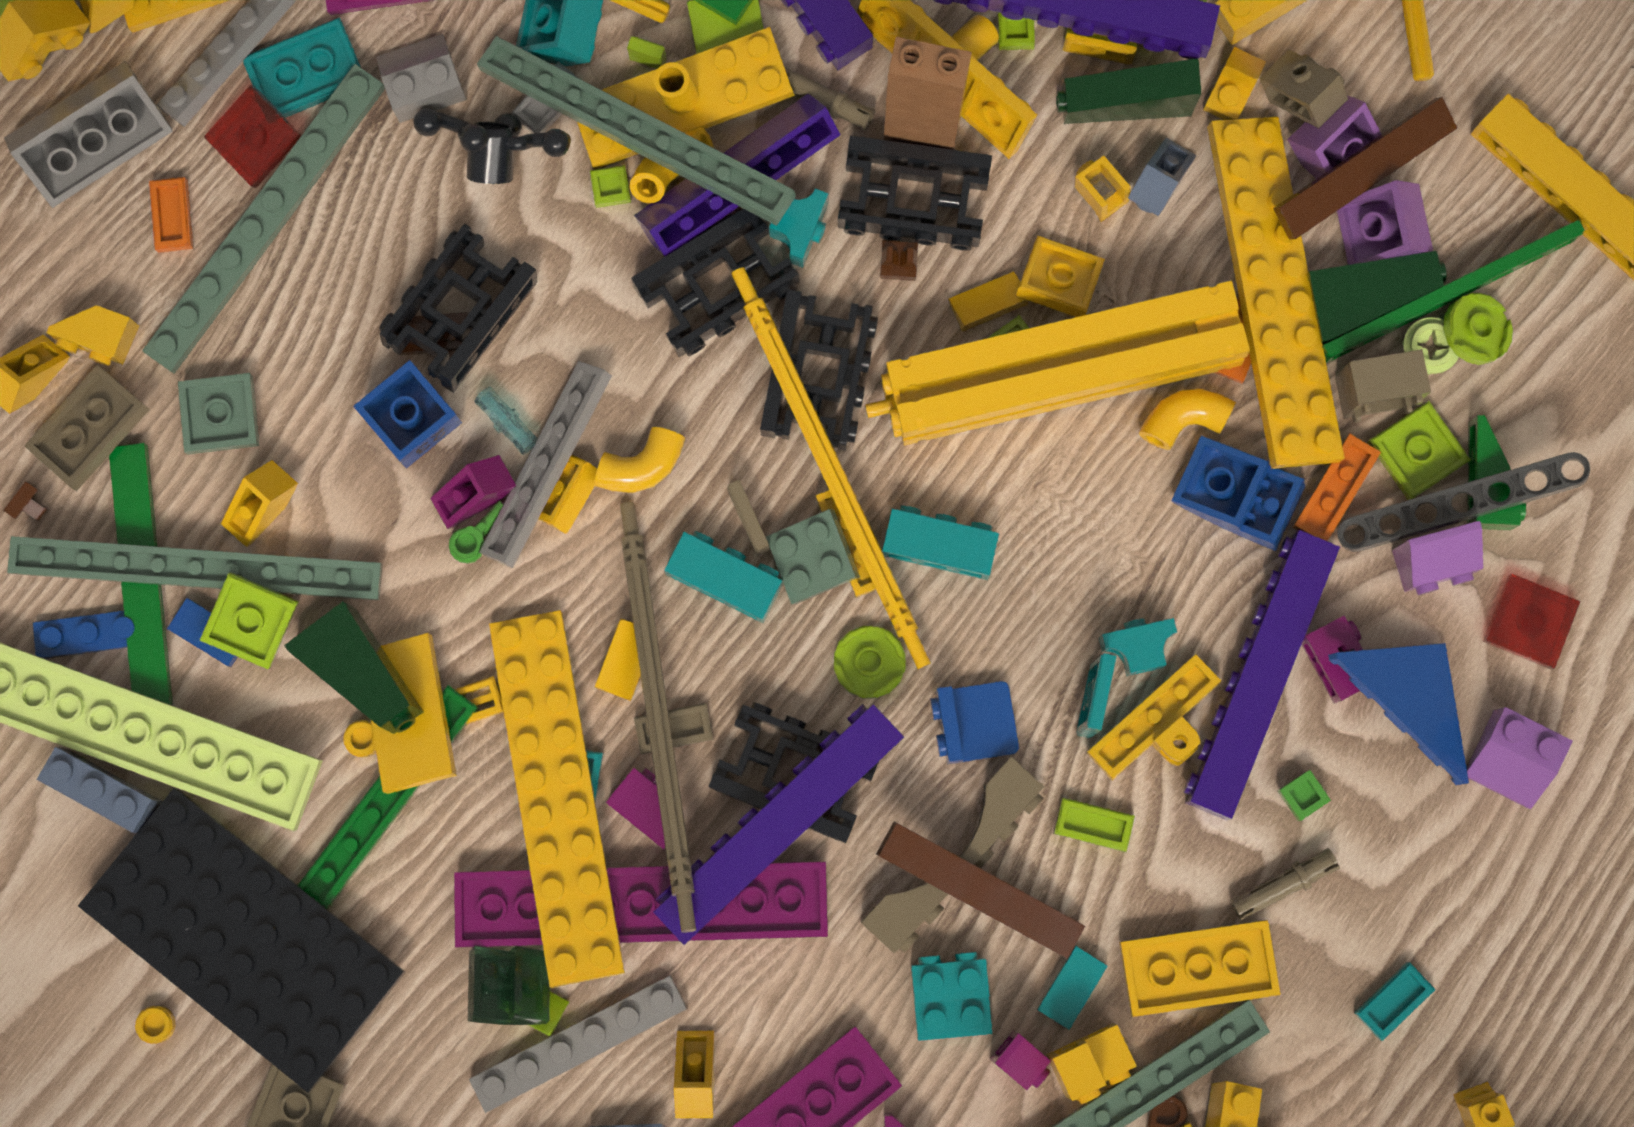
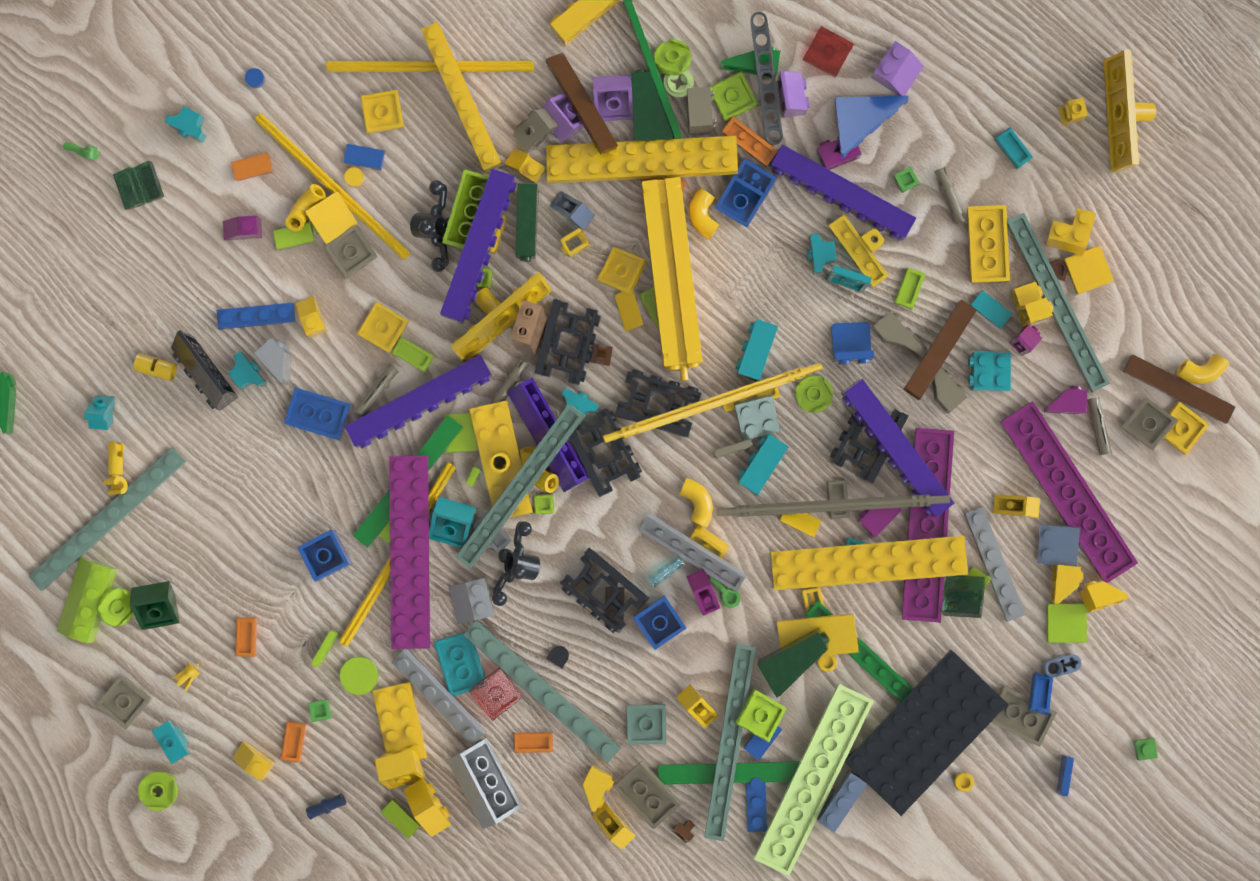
camera: 85 degrees left, 5 degrees up
none -> black tile [546,645,569,669]

